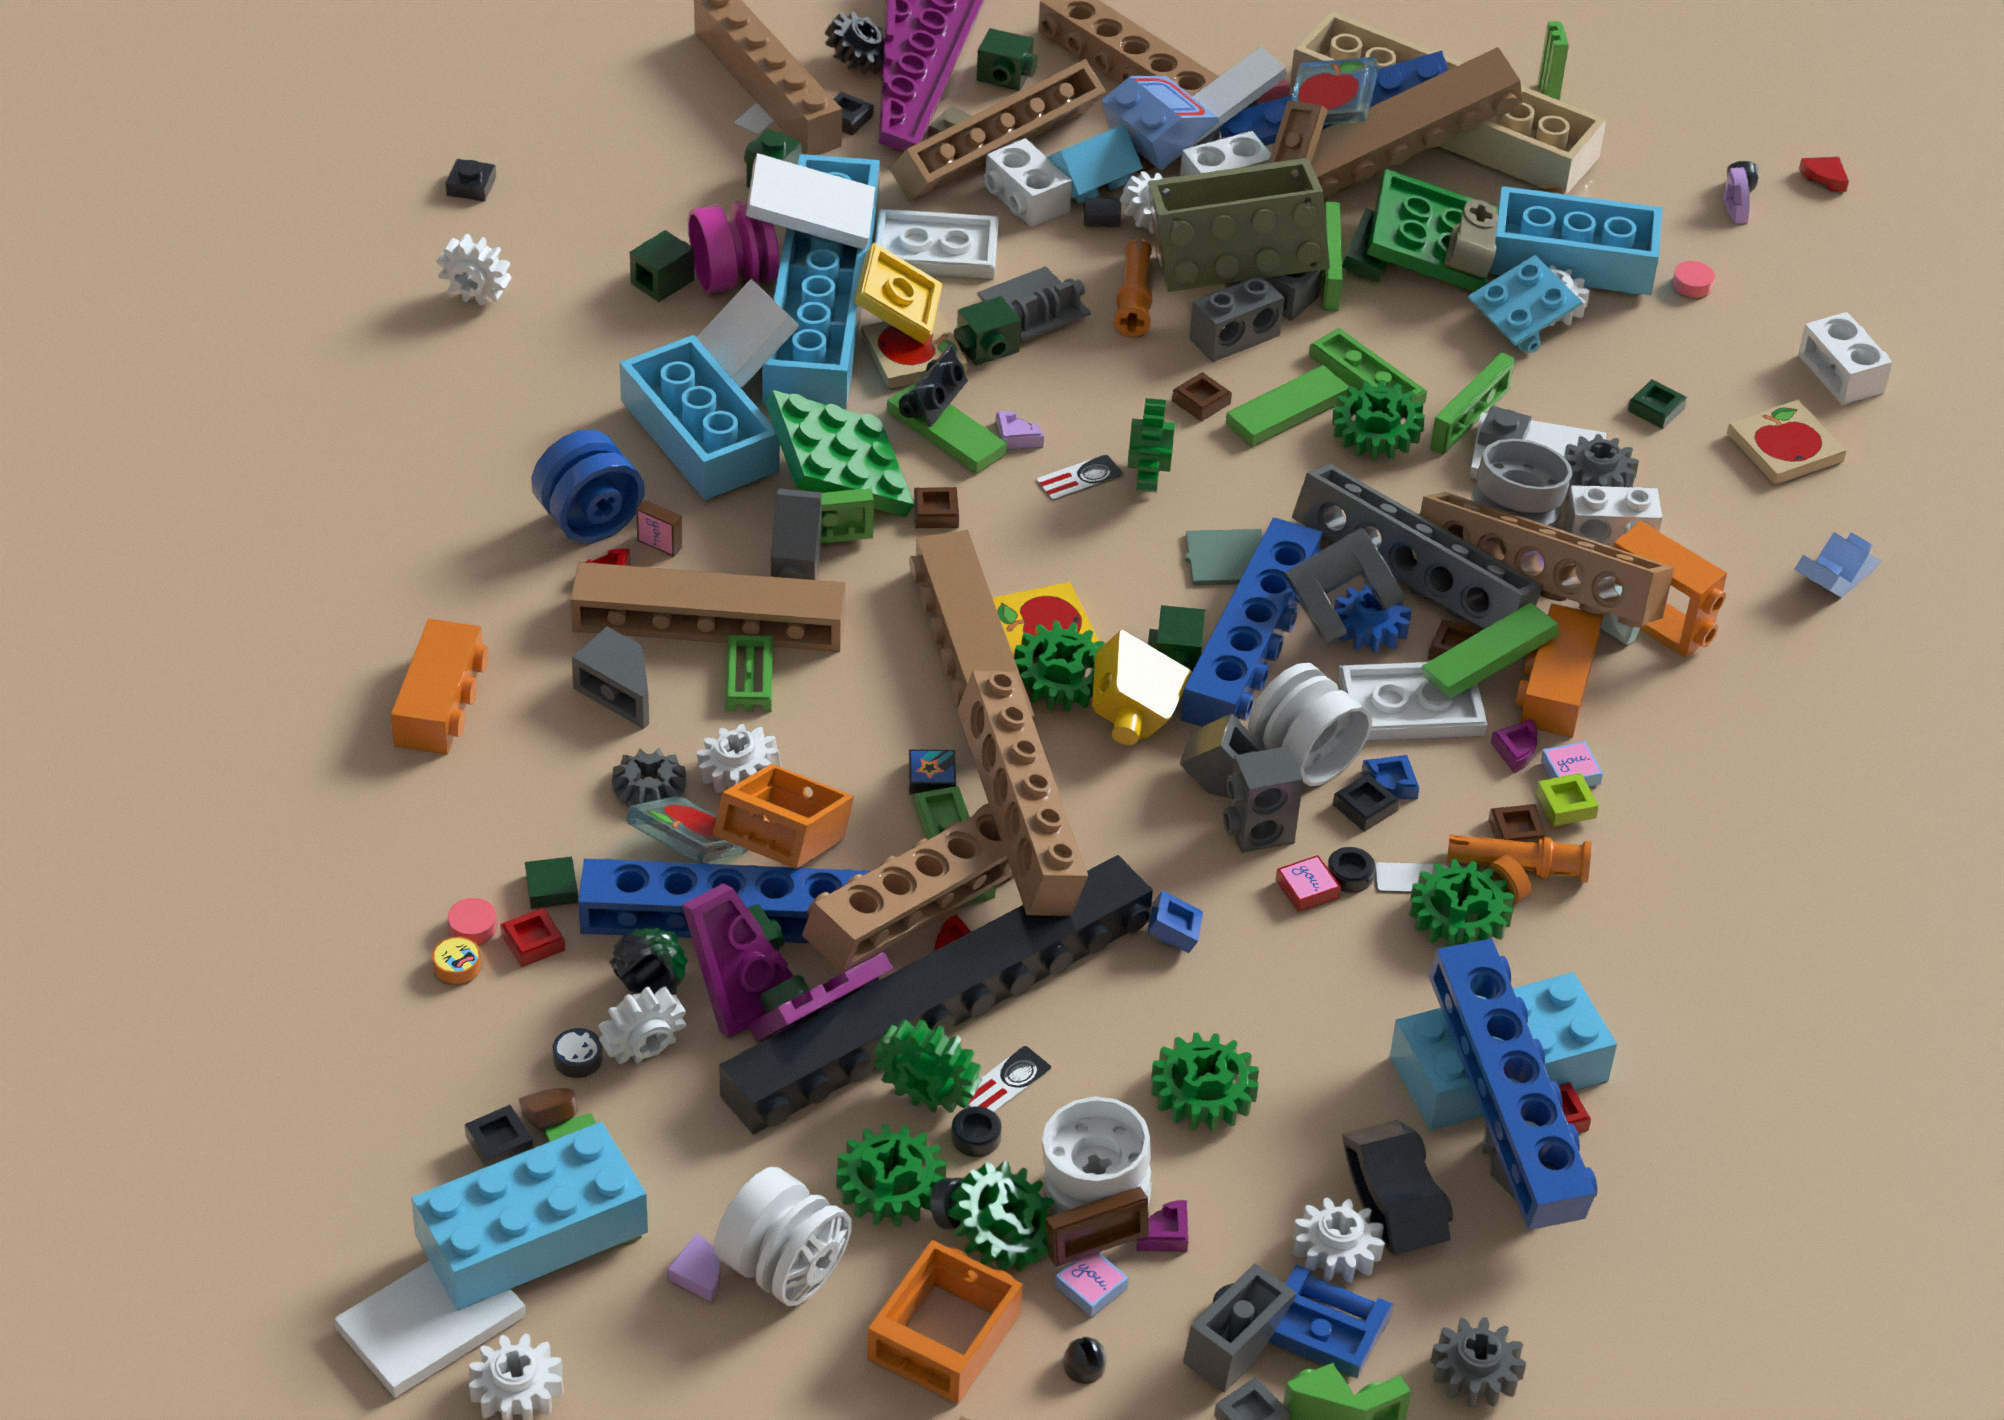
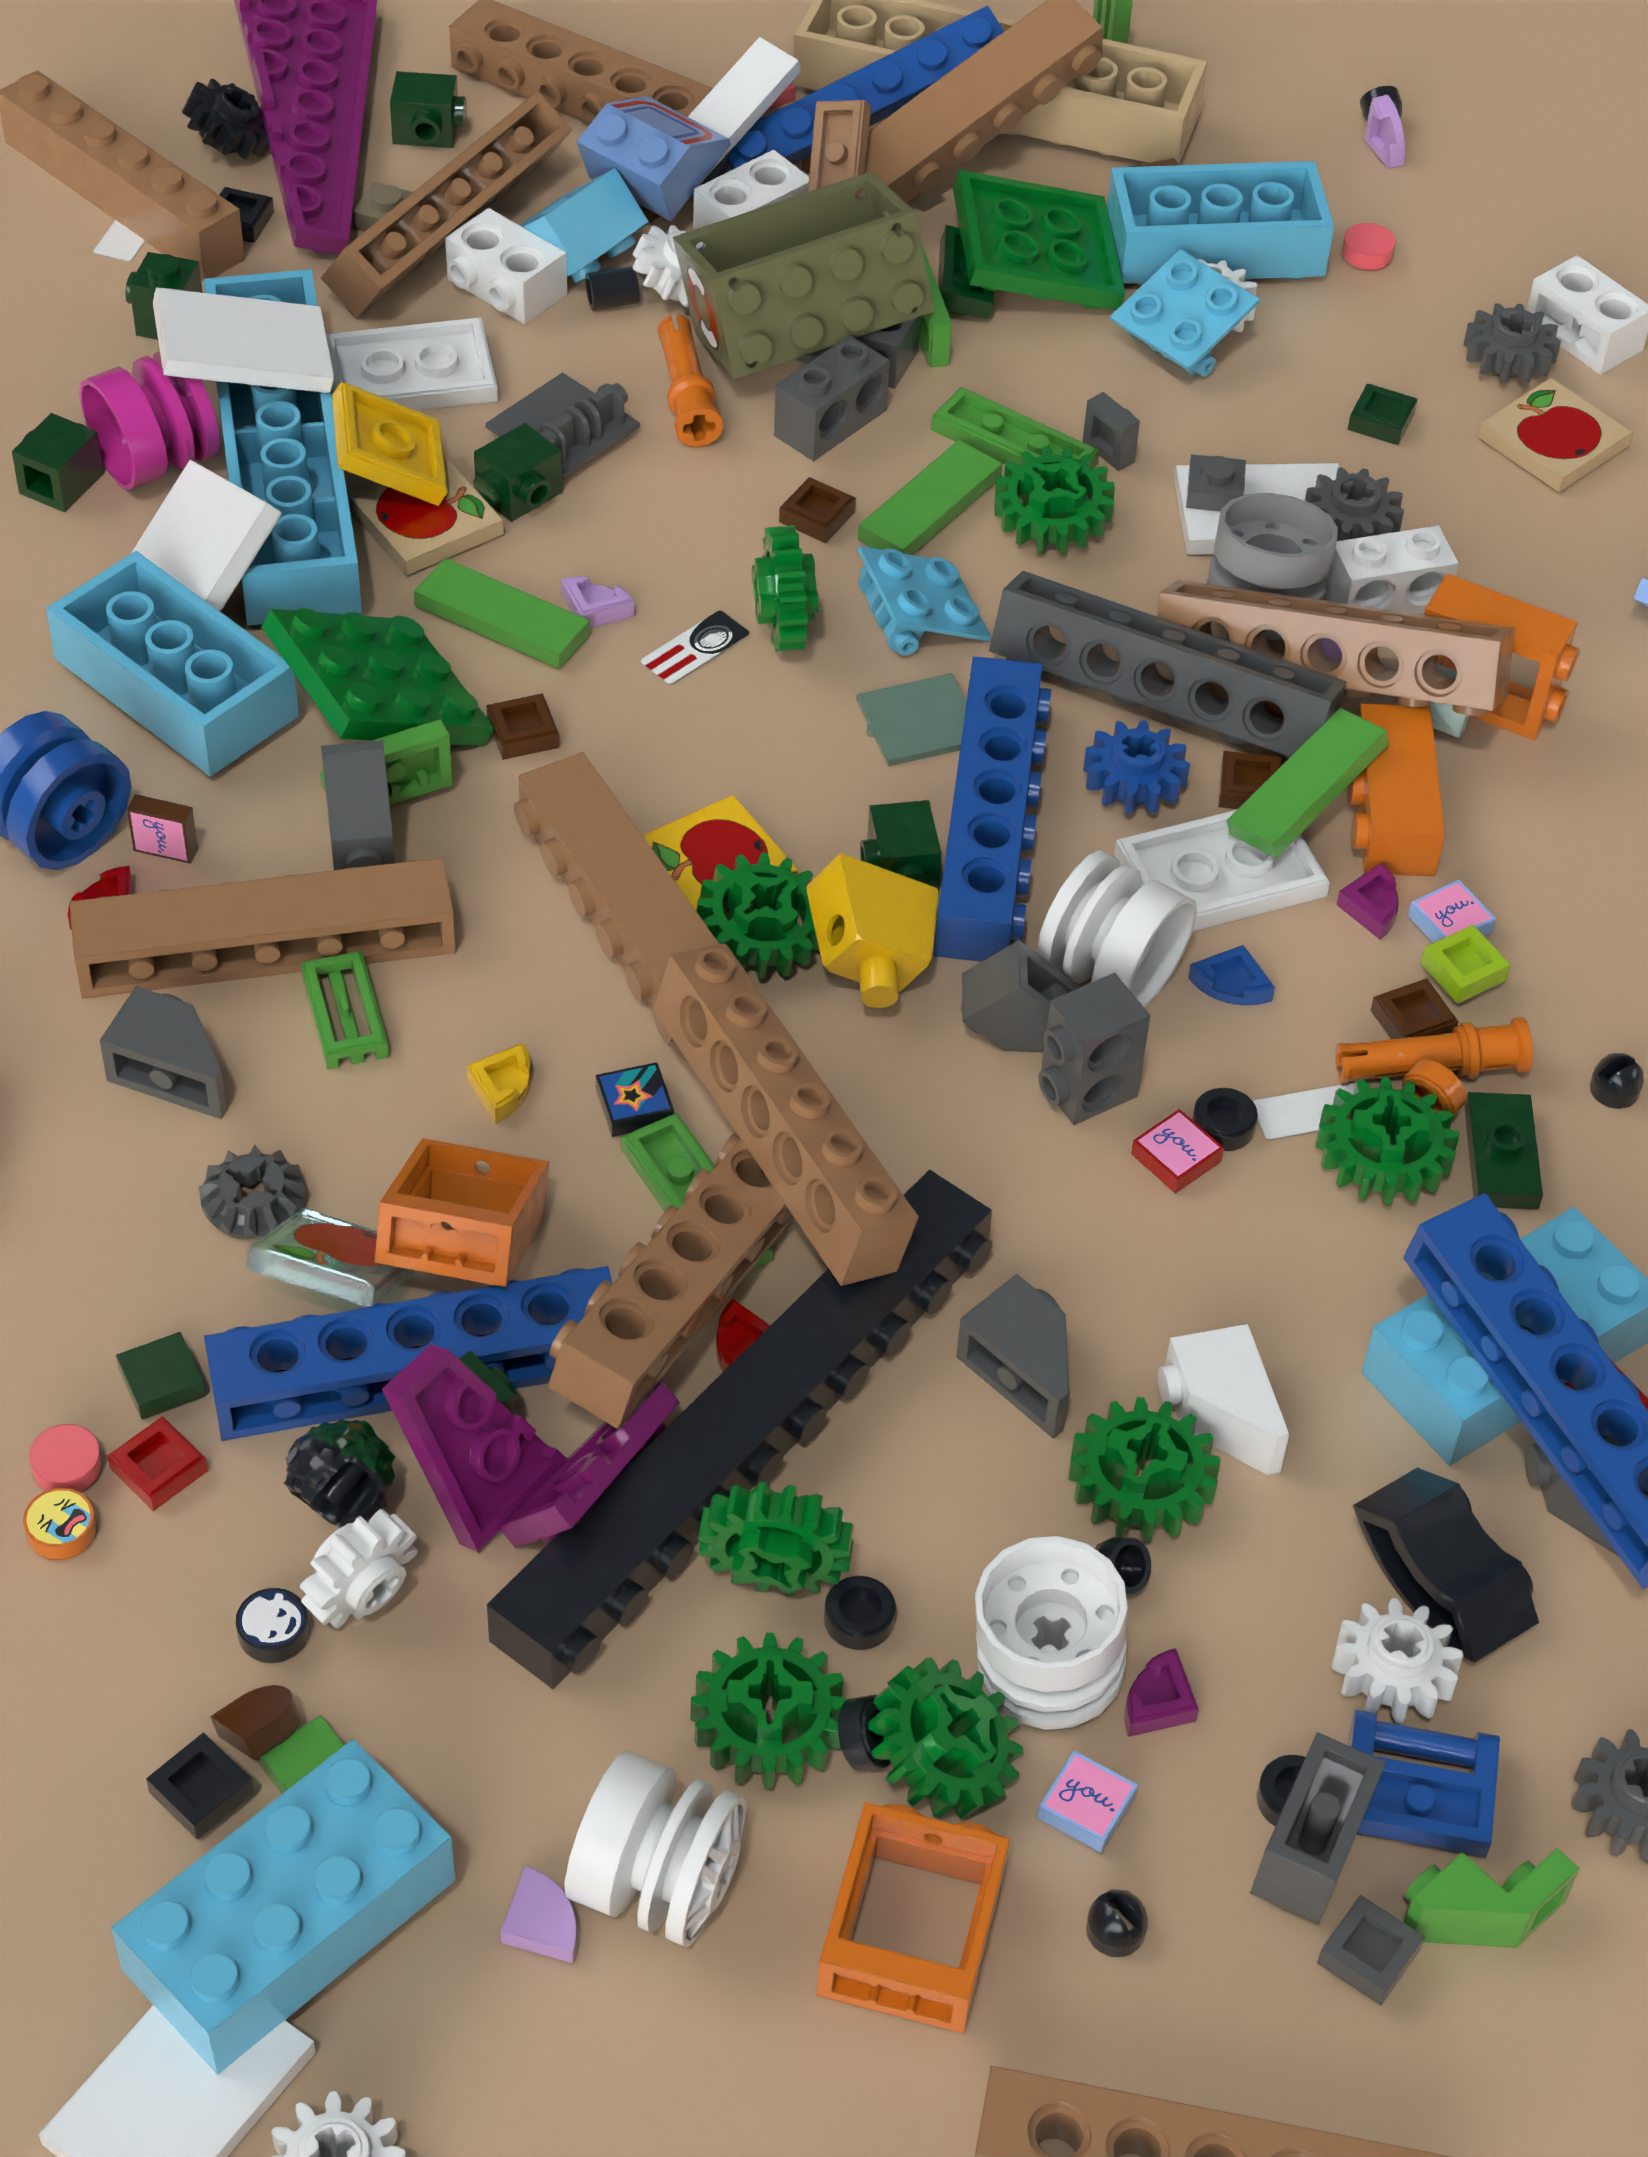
camera: 15 degrees left, 5 degrees up
white gear [697,724,781,793] -> none
dark green tile [759,974,810,1013] -> none
black hinge [899,345,968,427] -> none
sticker [968,1046,1052,1112] -> none
reddish brown tile [1046,1186,1149,1267] -> none
blue plate [1147,890,1203,953] -> none
dark grey connector [1284,528,1405,645] -> none
tile [1291,57,1379,125] -> none
black tile [1333,773,1400,832] -> none
bright green tile [1430,352,1514,455] -> none
dark tan piece [1445,200,1498,279] -> none
red tile [1799,157,1849,192] -> none
none -> yellow tile [466,1042,531,1123]
none -> medium azure hinge [857,546,992,656]
none -> dark grey slope [956,1274,1069,1439]
none -> dark grey plate [1082,392,1140,471]
none -> black hinge [1094,1537,1151,1594]
none -> white slope [1157,1324,1289,1475]
none -> dark grey gear [1463,303,1561,383]
none -> dark green plate [1464,1092,1543,1209]
none -> black hinge [1590,1053,1644,1109]

